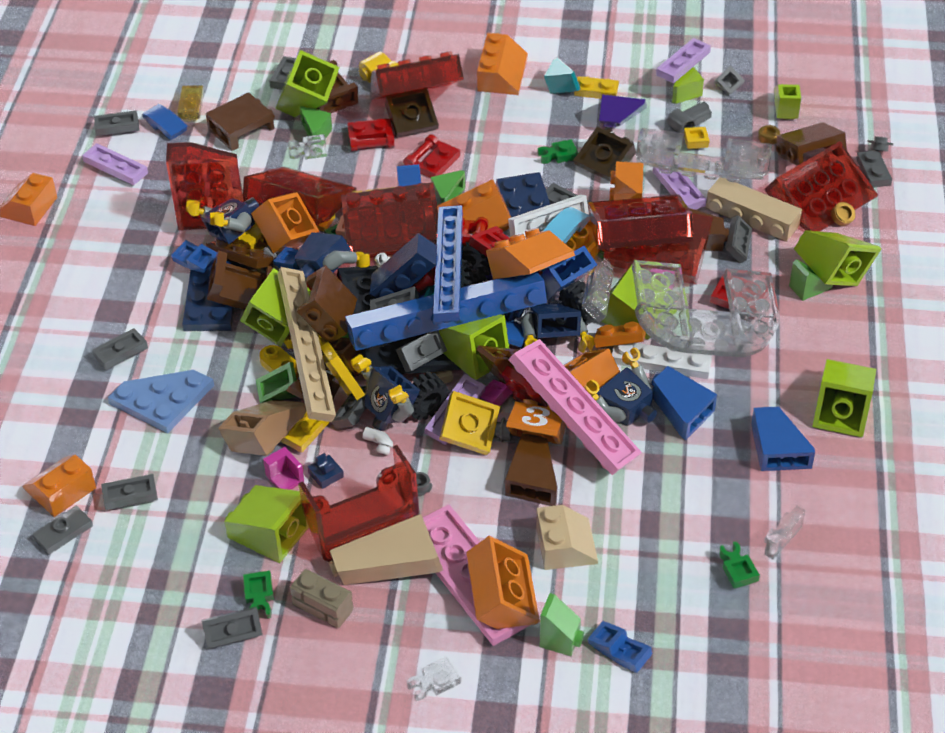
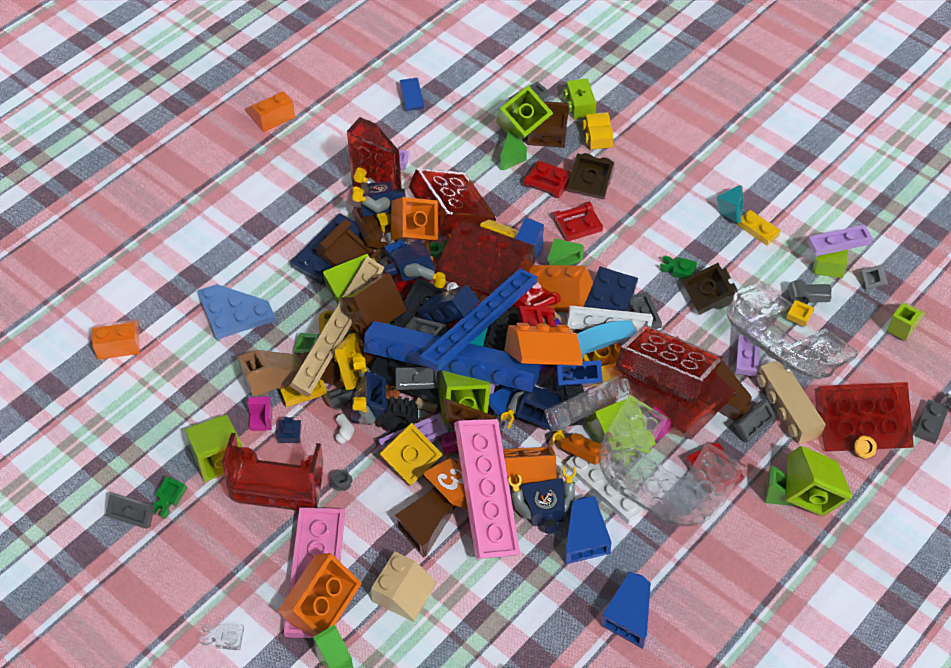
camera: 35 degrees right, 5 degrees up
dark grey plate [32,505,93,555] -> none
lavender plate [82,143,148,185] -> none
dark grey plate [92,328,148,370] -> none
dark grey plate [94,110,140,136] -> none
dark grey plate [101,474,158,510] -> none
blue slope [171,240,217,272] -> none
clear yellow plate [177,85,204,120] -> none
reddish brown panel [206,92,275,151] -> none
clear plate [288,134,327,160] -> none
dark tan brick [290,569,354,628] -> none
tan slope [329,514,443,585] -> none
clear red slope [370,51,464,101] -> none
orange slope [477,33,528,95] -> none
dark purple slope [599,95,647,128] -> none
orange slope [608,161,643,227] -> none
pearl gold tile [758,125,780,145] -> none
reddish brown panel [776,122,847,167] -> none
lime slope [812,359,877,438] -> none
none -> lime brick [563,78,596,120]

